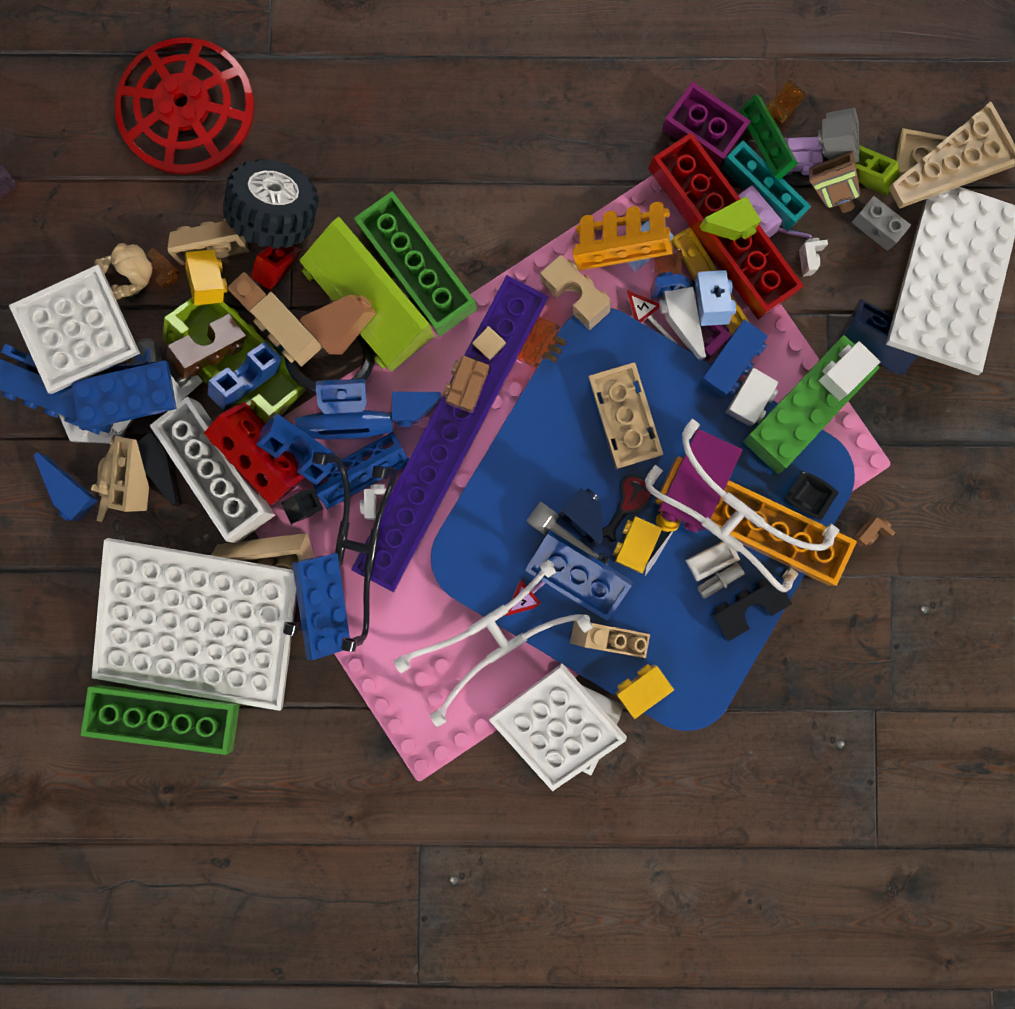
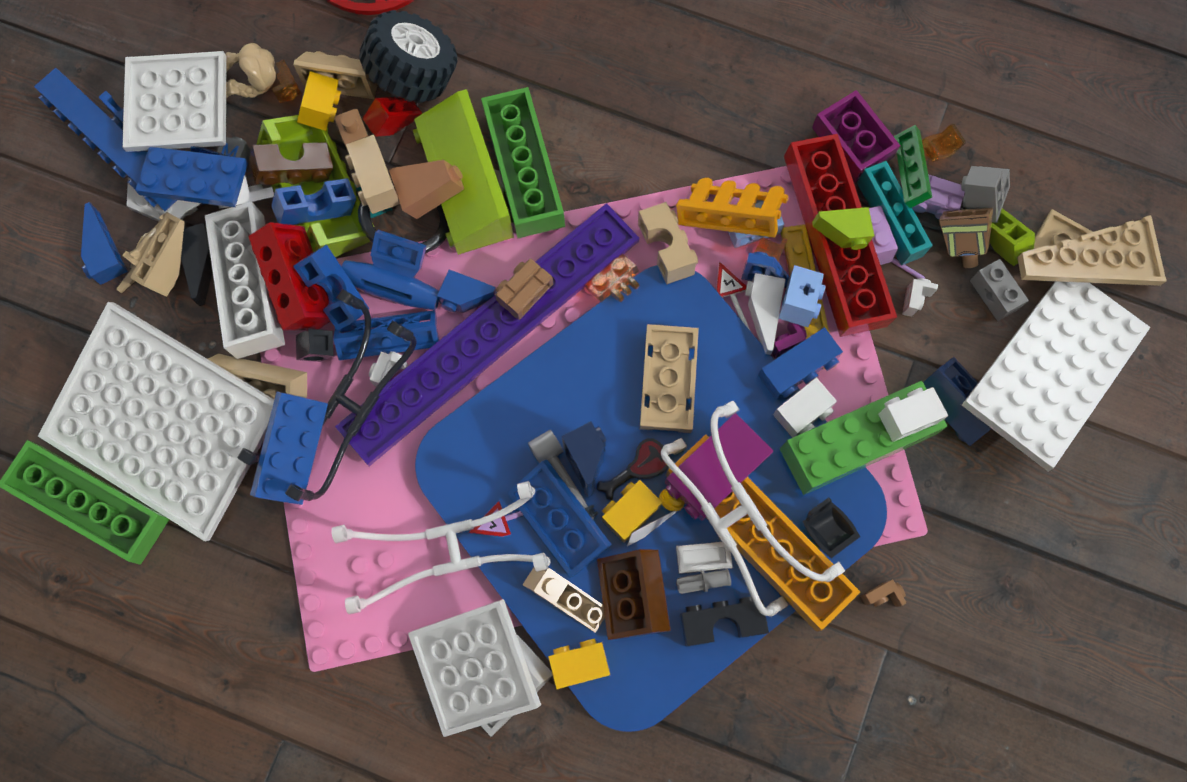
camera: 20 degrees right, 10 degrees down
tan tile [472,326,506,361] -> none
none -> reddish brown slope [597,549,671,640]

